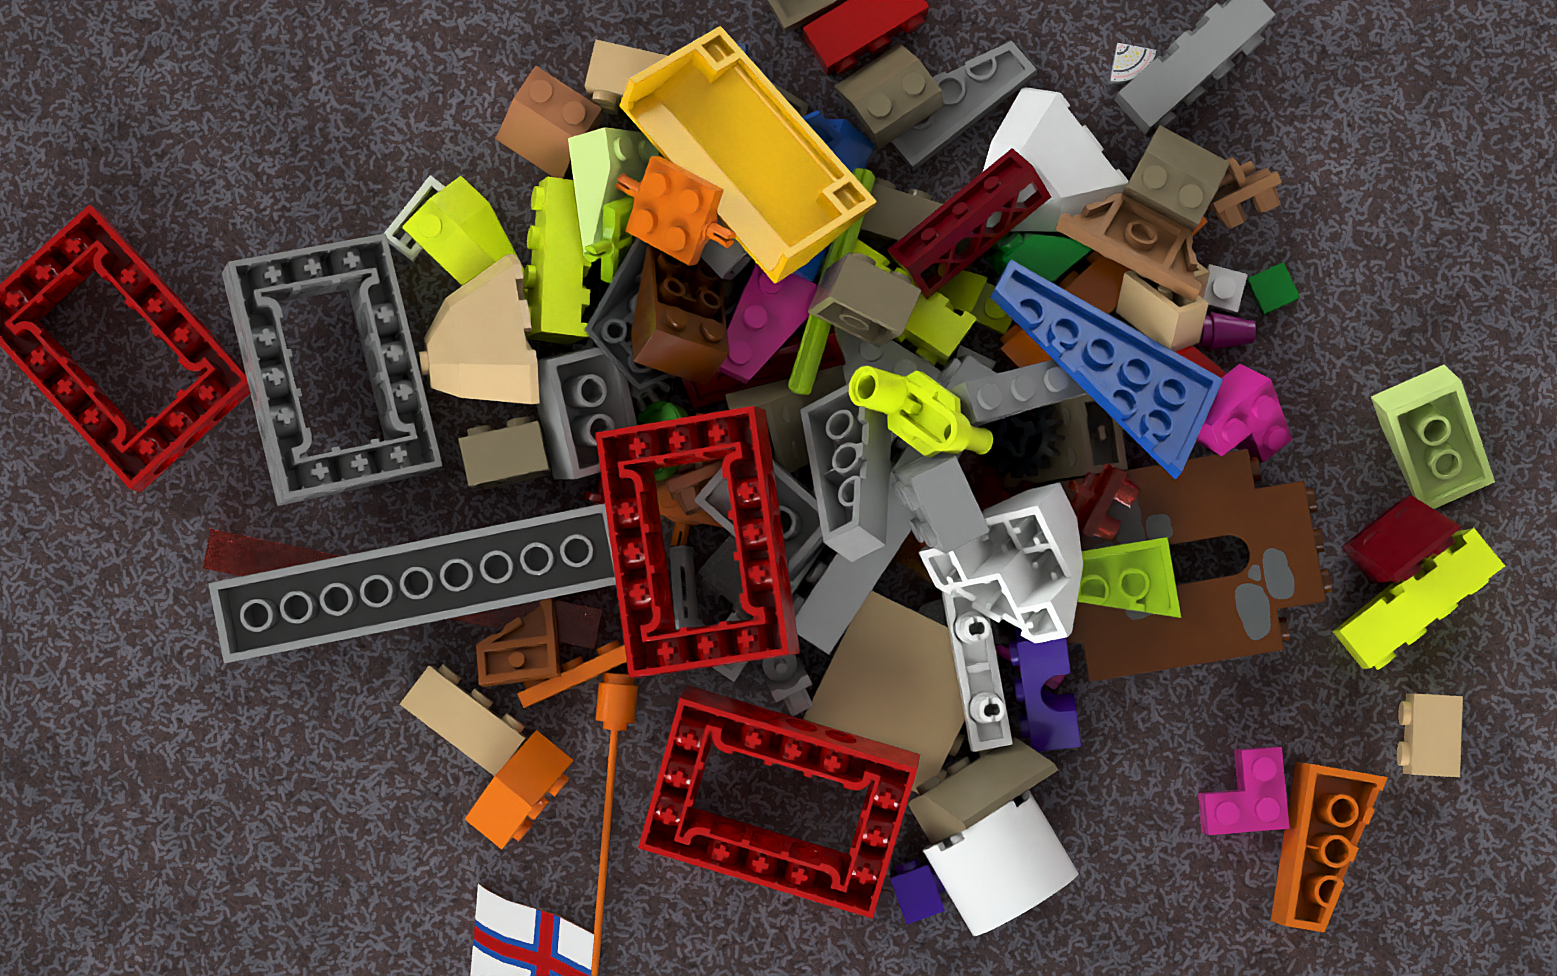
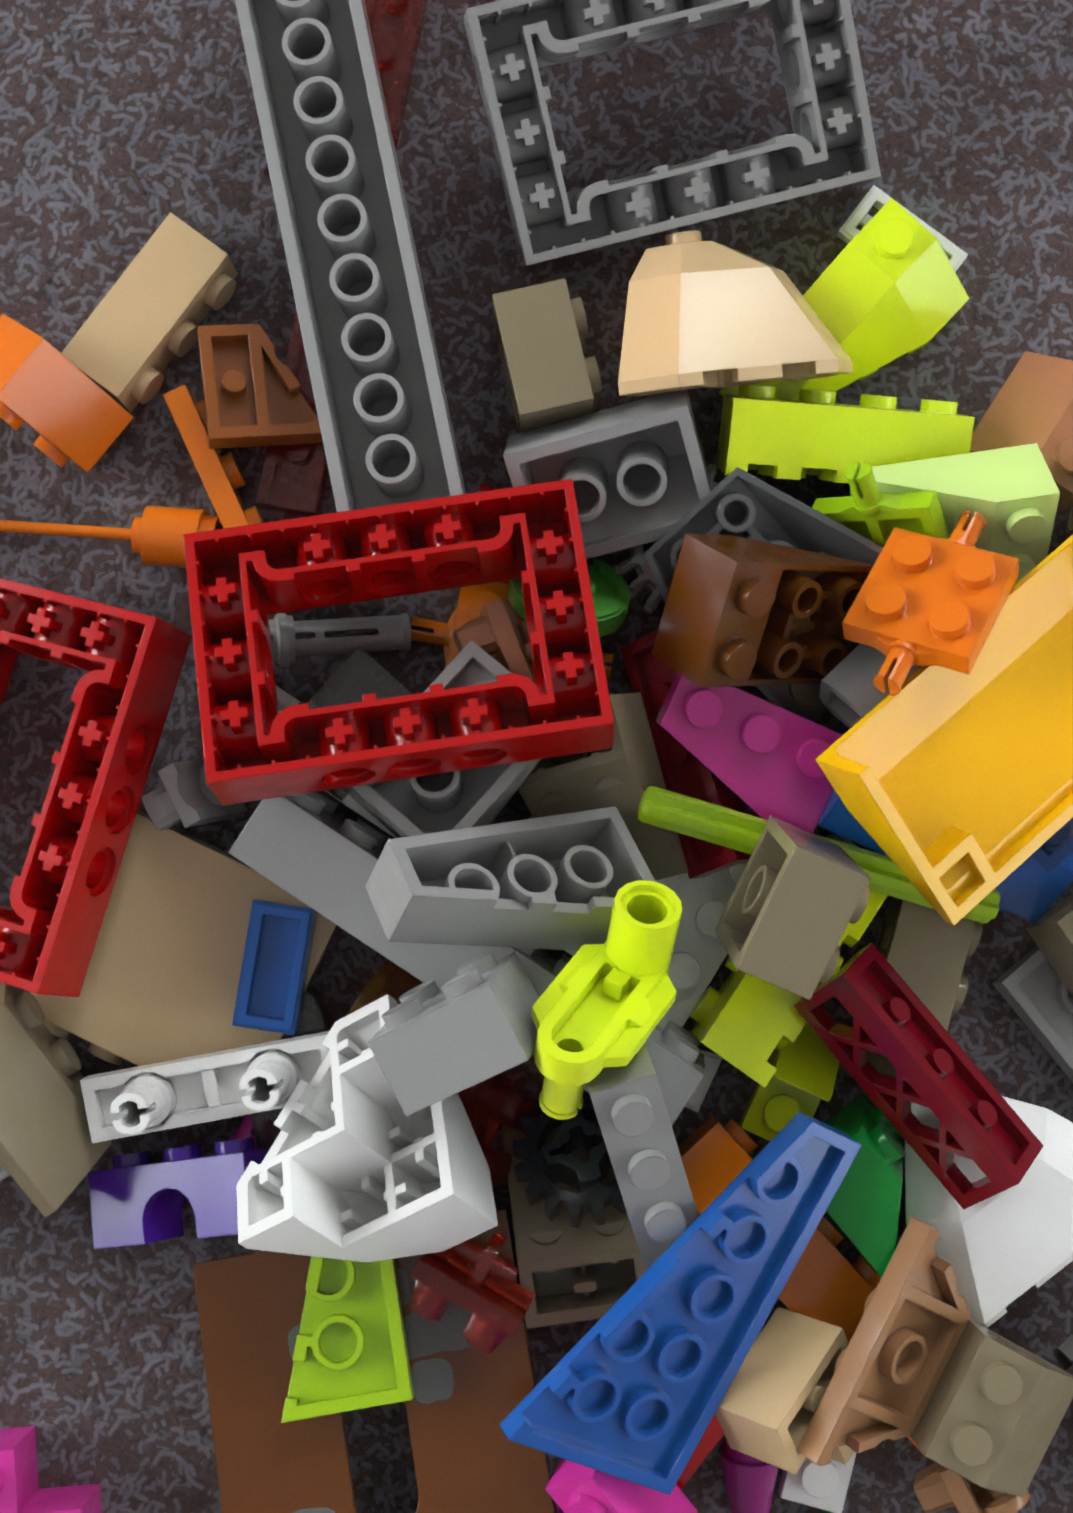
camera: 90 degrees right, 0 degrees up
none -> blue tile [232,899,317,1035]

